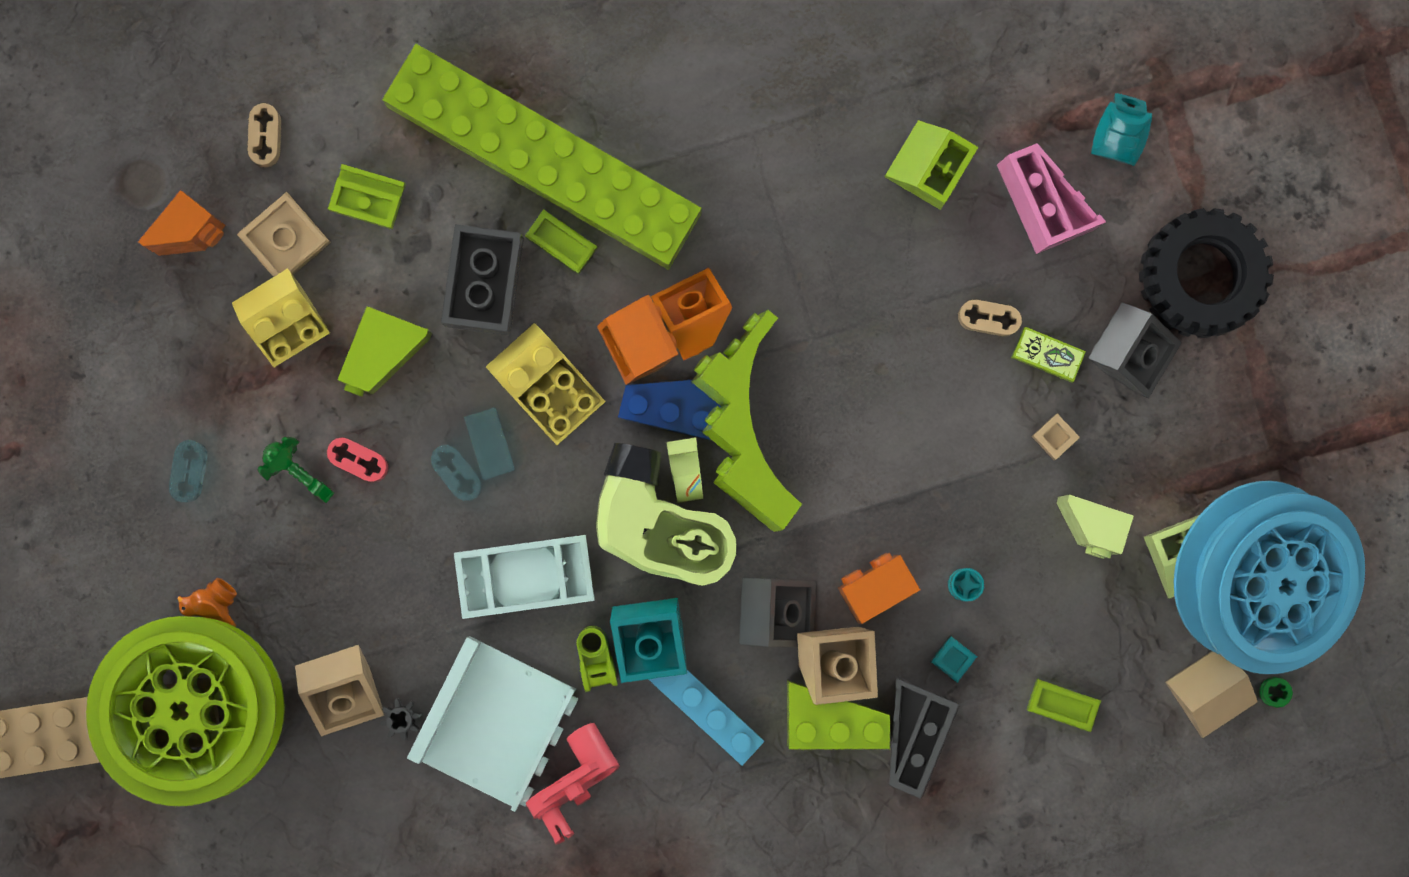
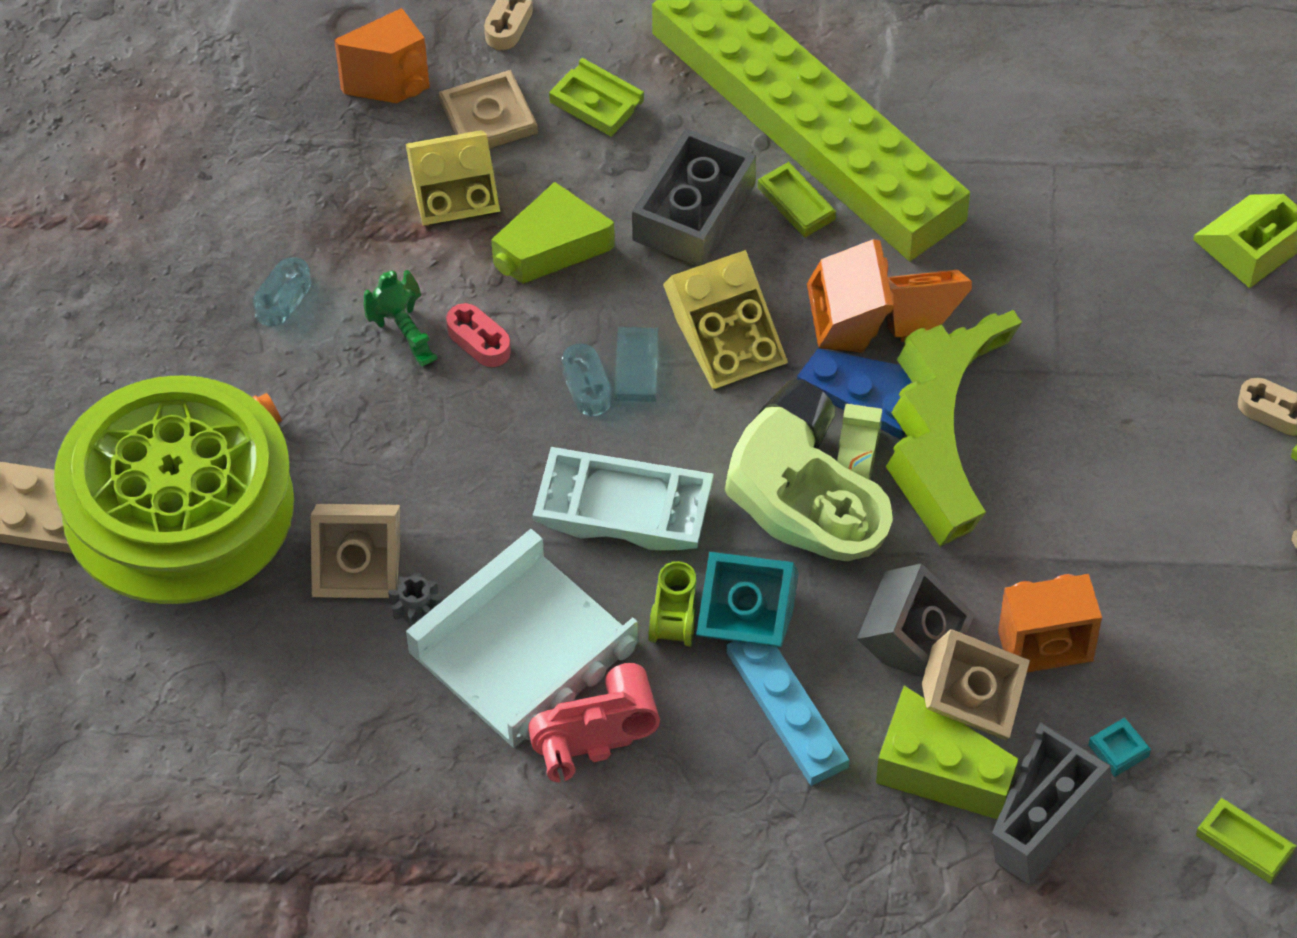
camera: 25 degrees right, 30 degrees down
teal wheel [948,568,984,601] -> none

